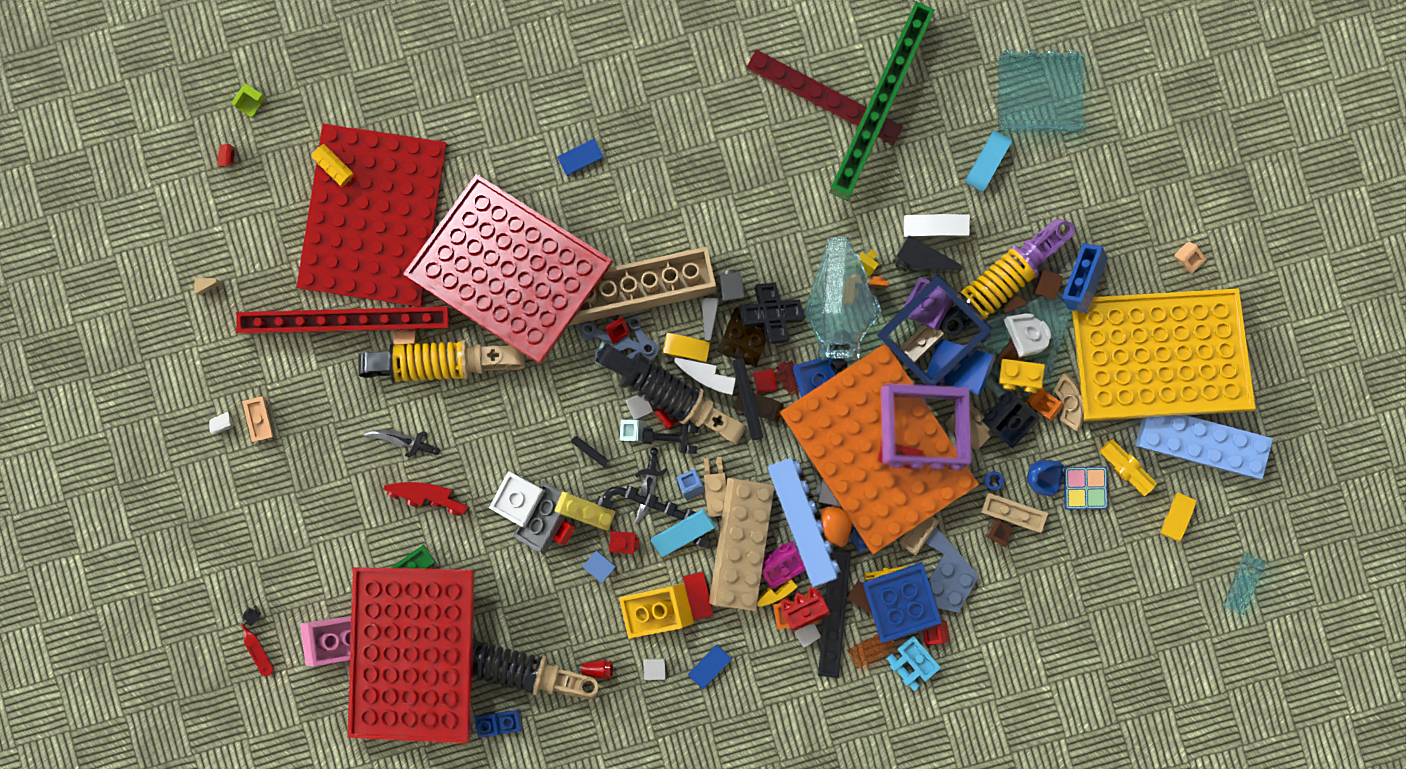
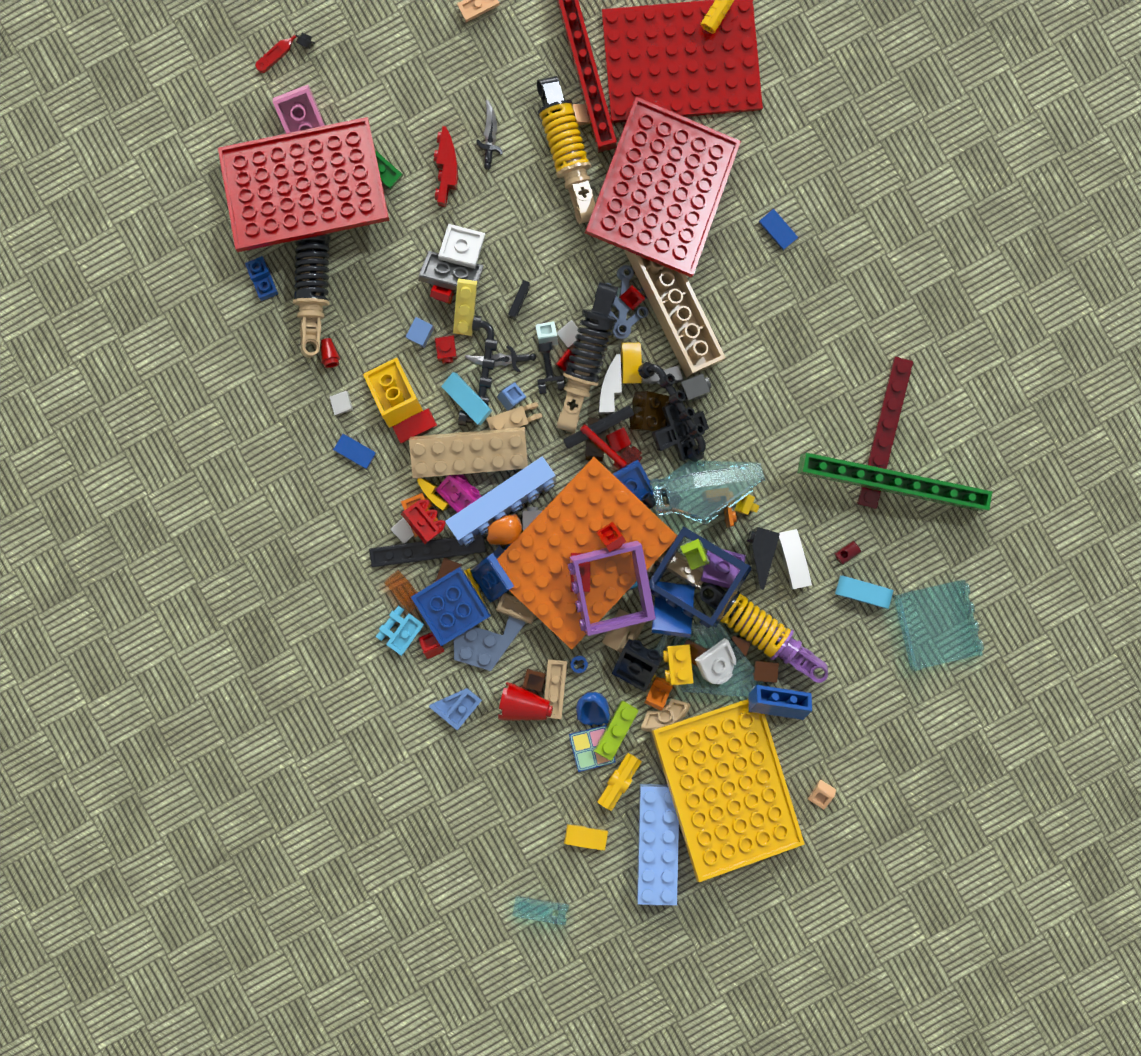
camera: 80 degrees right, 0 degrees up
none -> medium blue wing [429,688,482,730]
none -> blue tile [471,553,514,603]
none -> red cone [498,682,553,721]
none -> red bar [580,424,627,468]
none -> lime plate [594,701,639,761]
none -> red plate [596,522,626,552]
none -> black bar [638,362,706,462]
none -> lime panel [680,539,710,570]
none -> dark red piece [834,541,861,565]

